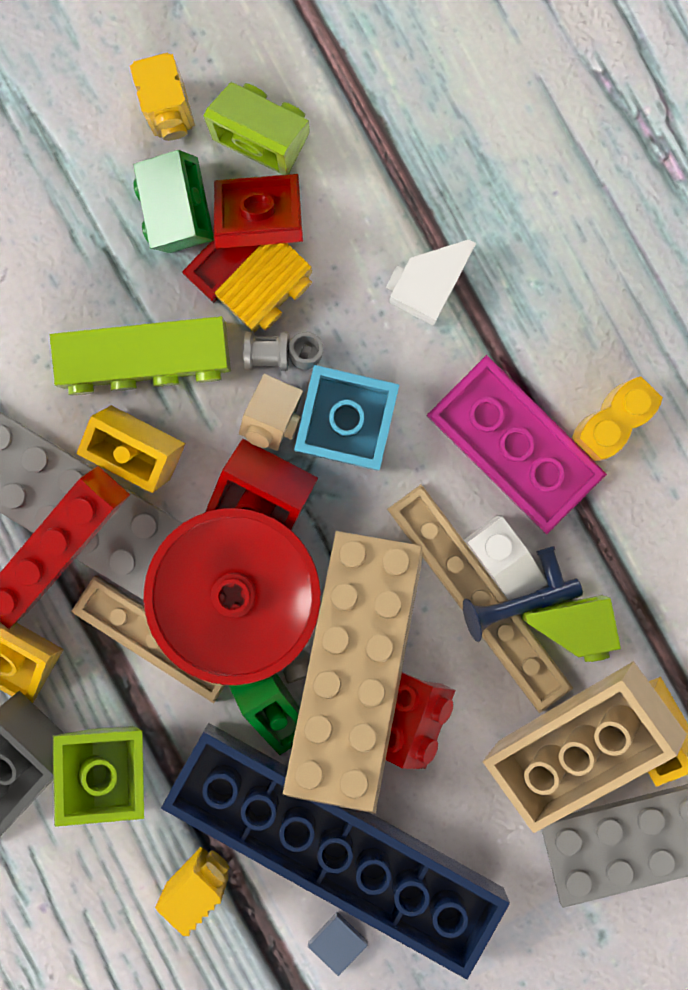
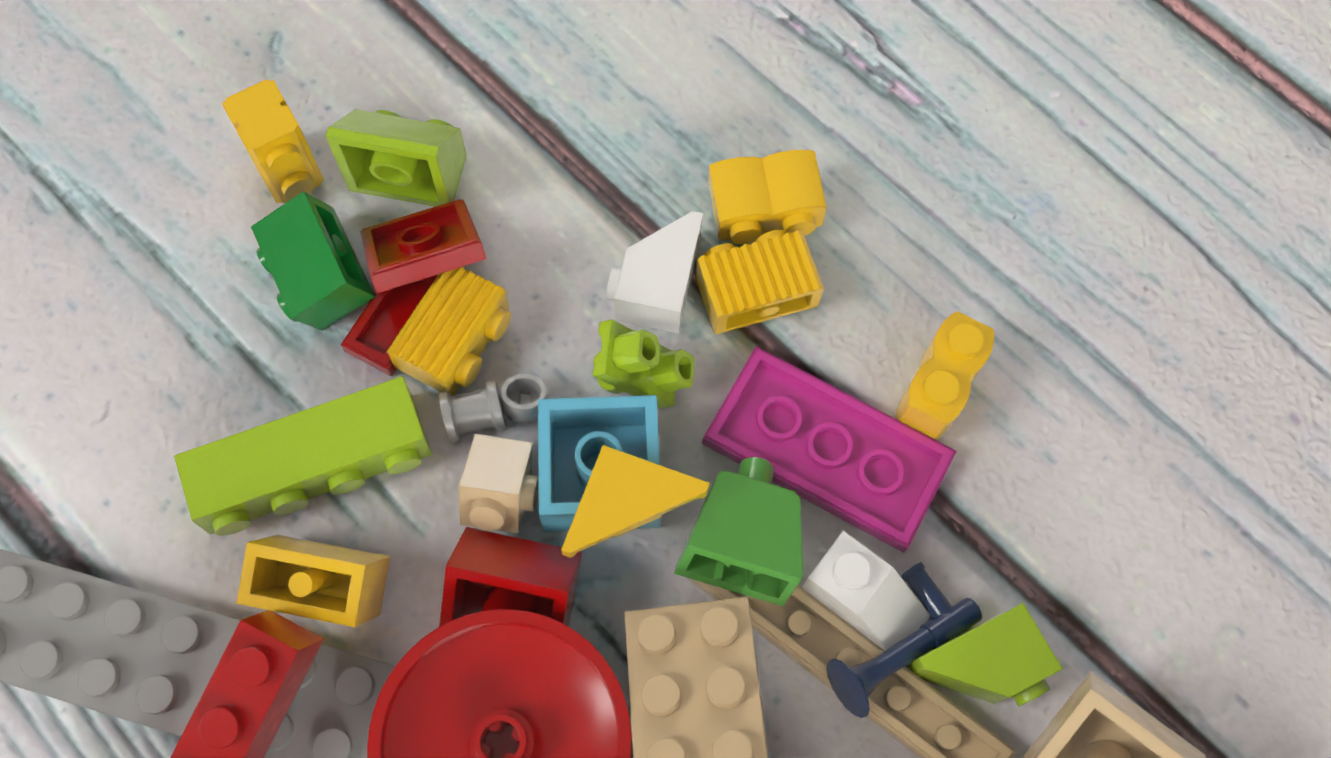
camera: 20 degrees left, 20 degrees down
none -> yellow tile [561,445,710,558]
none -> lime hips [592,319,695,409]
none -> bright green torso [674,457,803,606]
none -> yellow brick [695,230,824,335]
none -> yellow brick [708,150,827,244]

